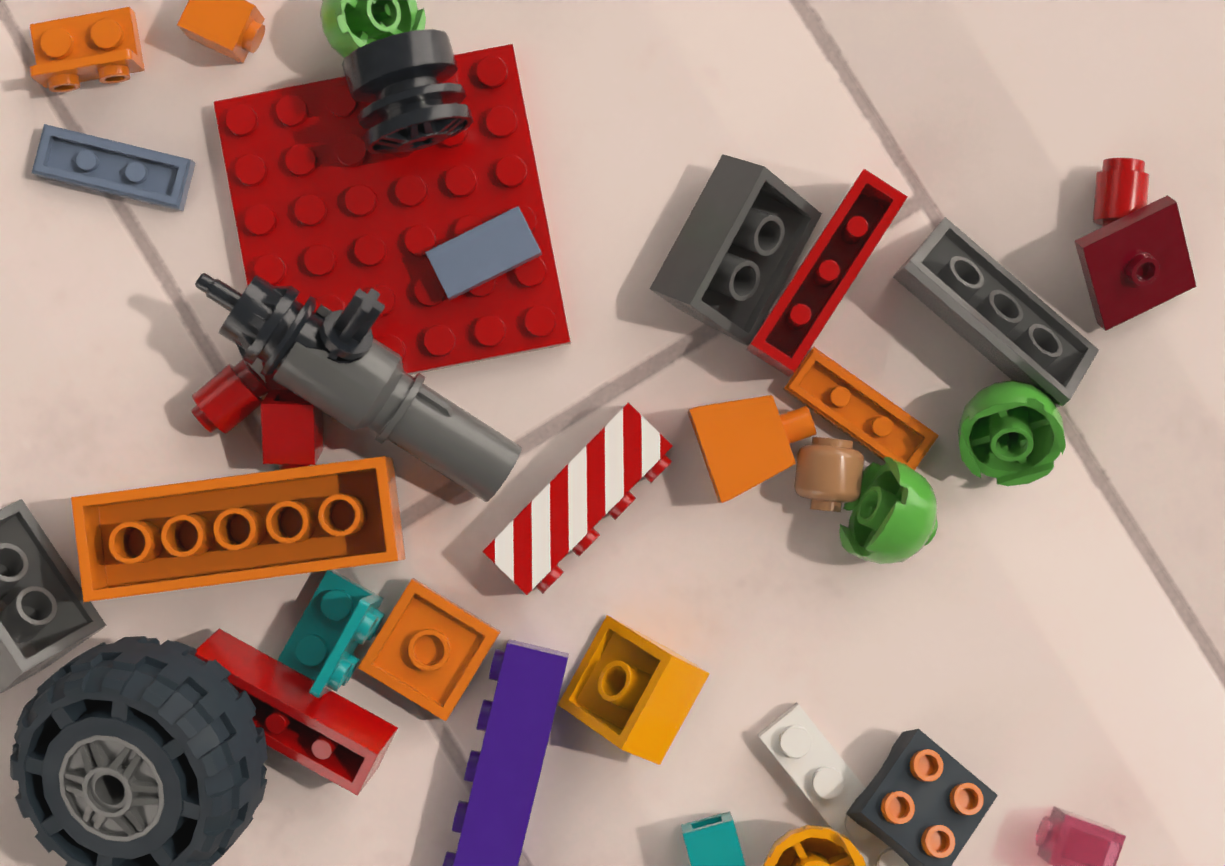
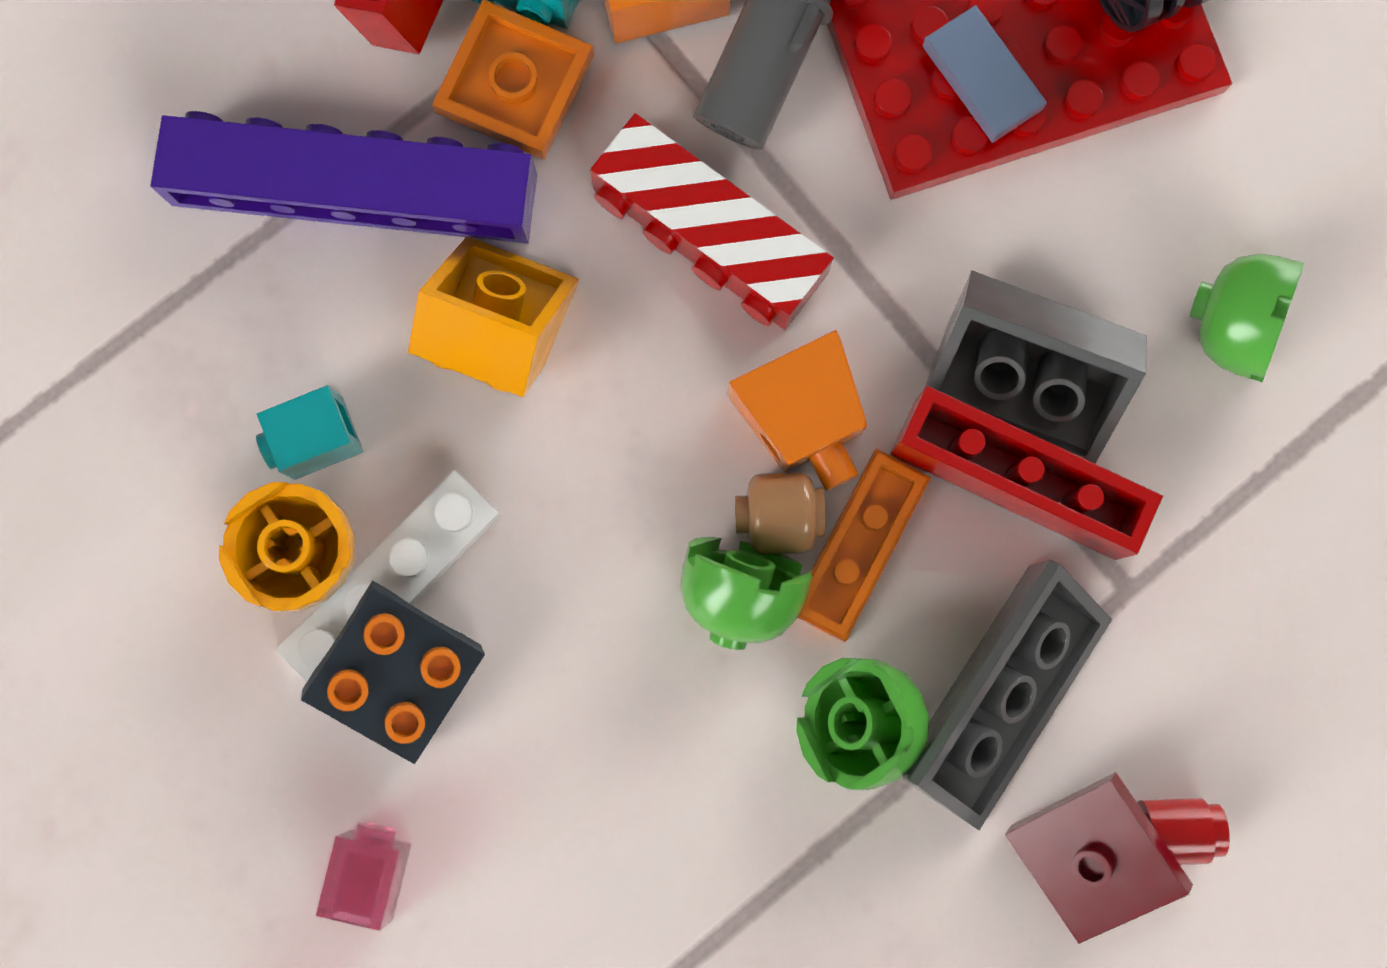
camera: 75 degrees right, 5 degrees down
none -> bright green cylinder [1189,254,1305,382]

